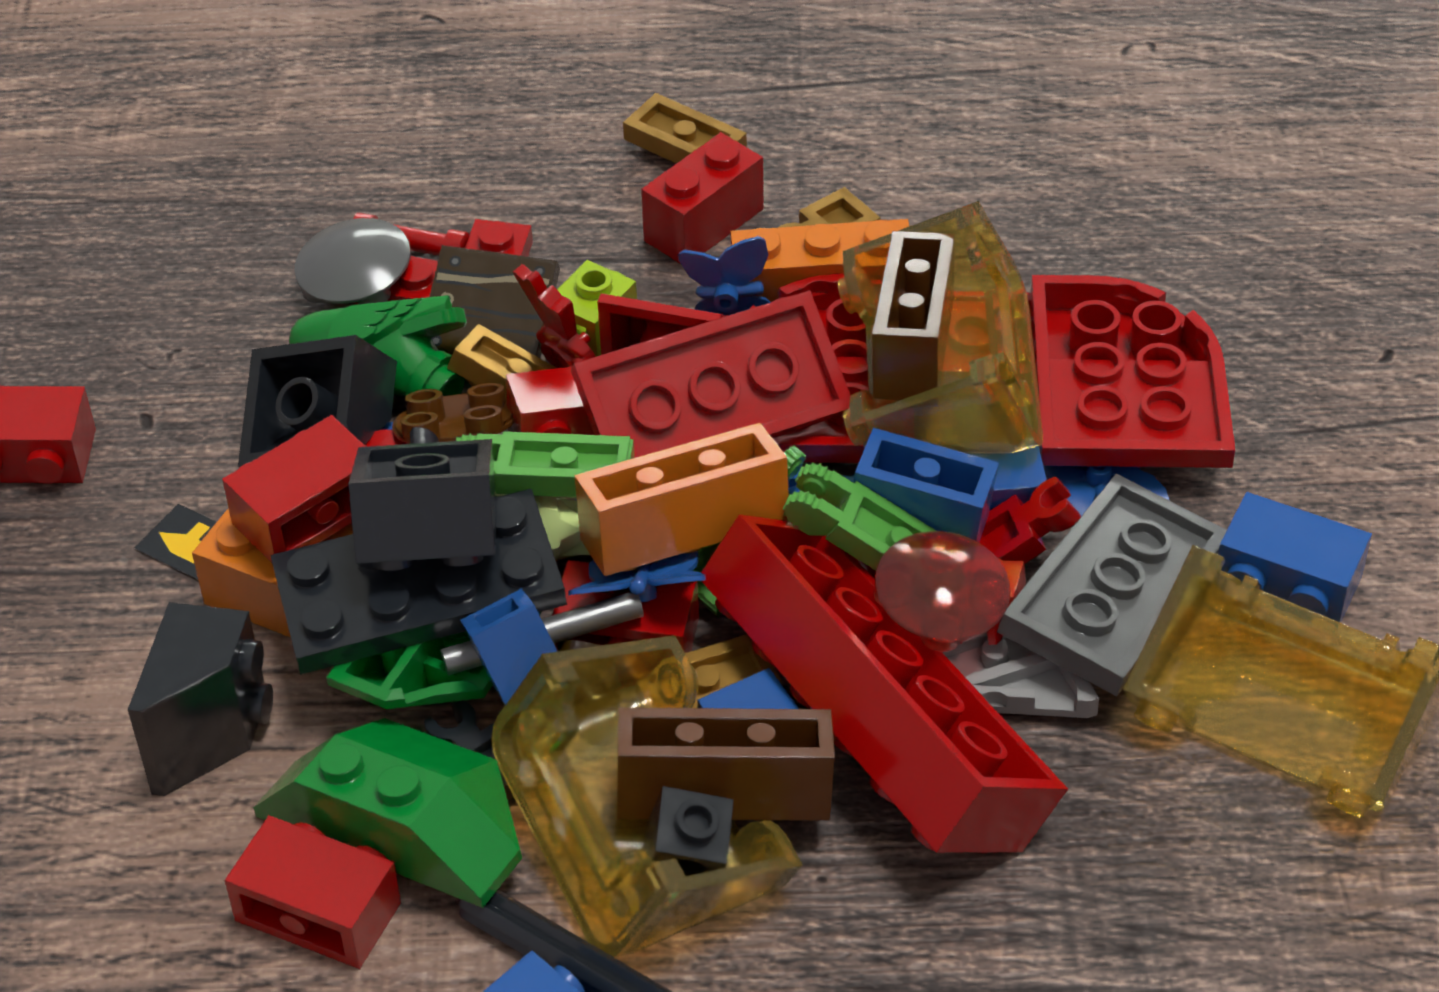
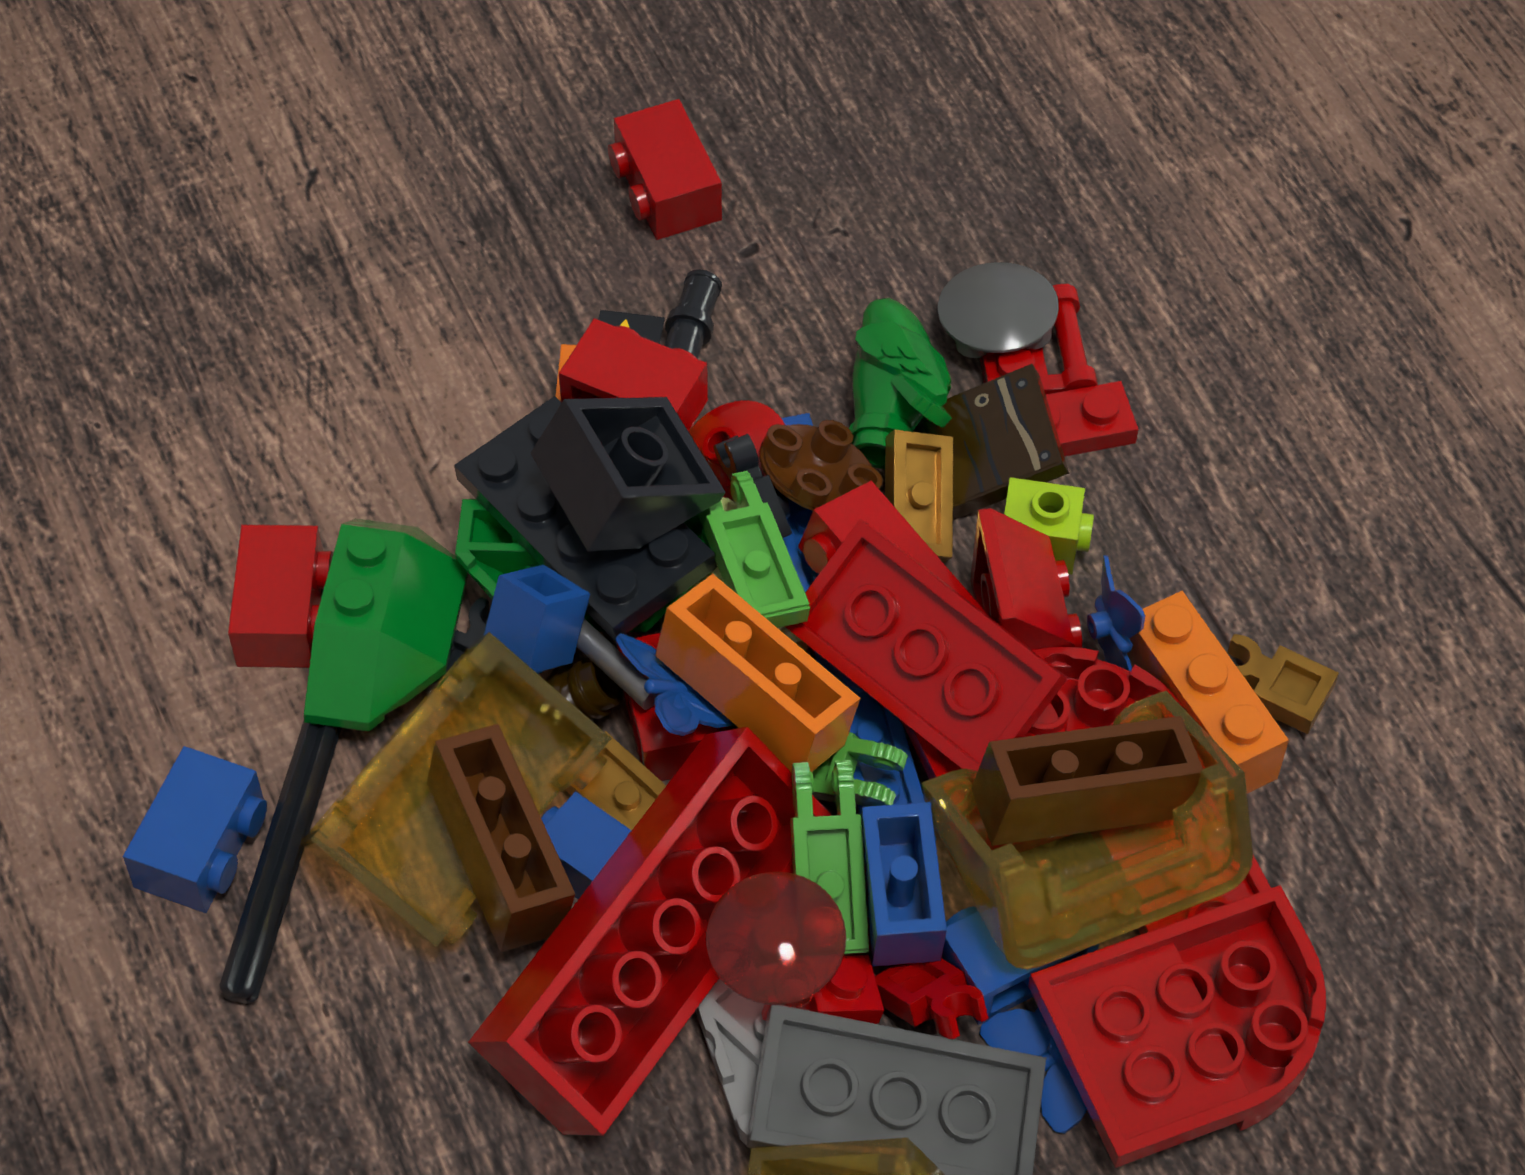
camera: 65 degrees right, 10 degrees up
black slope [127,602,273,796] -> none
black slope [238,335,397,468] -> none
red piece [513,264,596,368] -> none
pearl gold plate [623,93,747,163] -> none
black brick [638,786,734,902] -> none
red brick [641,132,764,263] -> none
none -> black pin [664,269,722,359]

